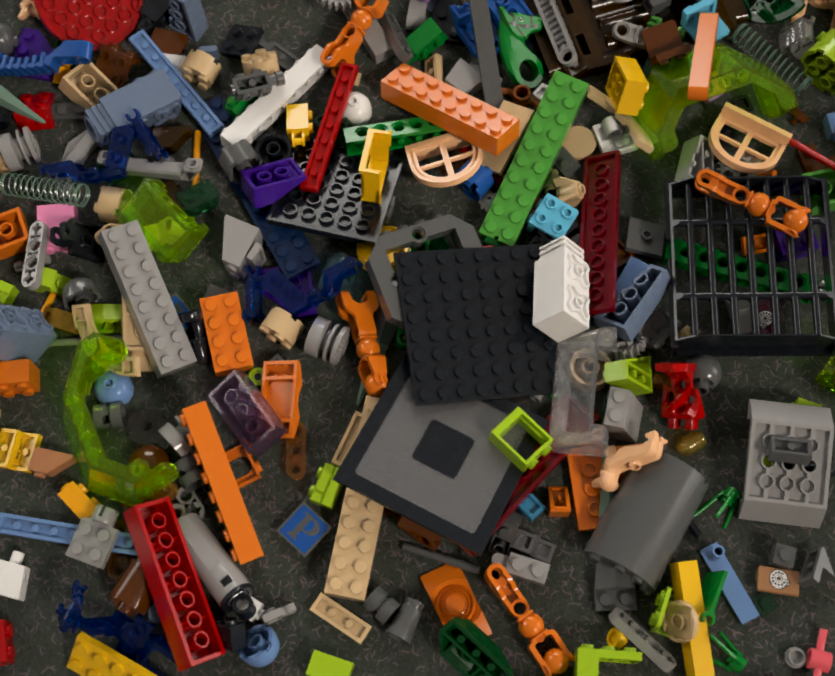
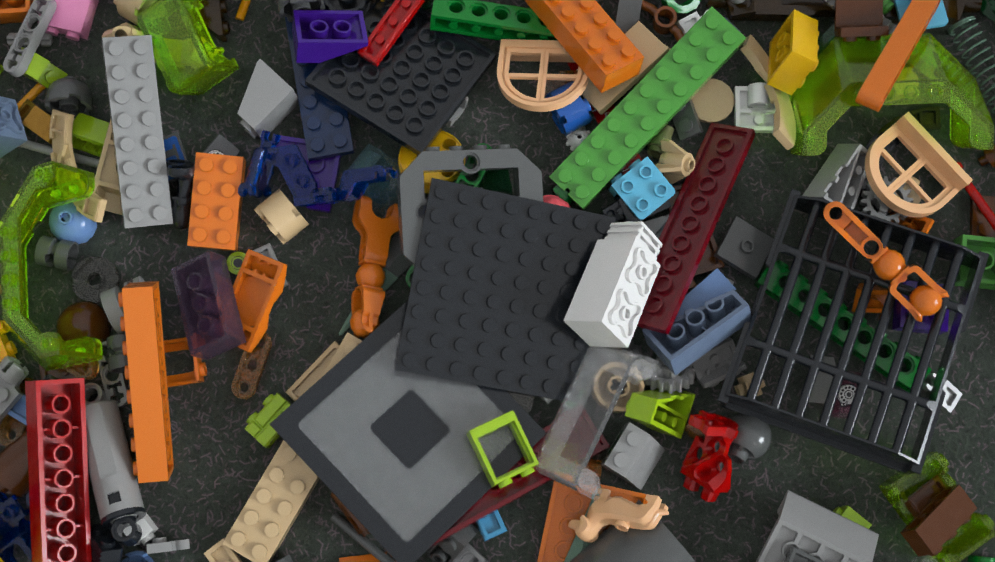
camera: 20 degrees right, 10 degrees up
black plate [50,218,104,263] -> none
clear green bracket [176,179,220,219] -> none
light grey tile [246,242,266,272] -> none
piece [276,501,333,557] -> none
light grey wheel [304,316,350,365] -> none
yellow piece [358,128,392,205] -> none
orange slope [548,486,571,517] -> none
clear yellow brick [675,430,707,457] -> none

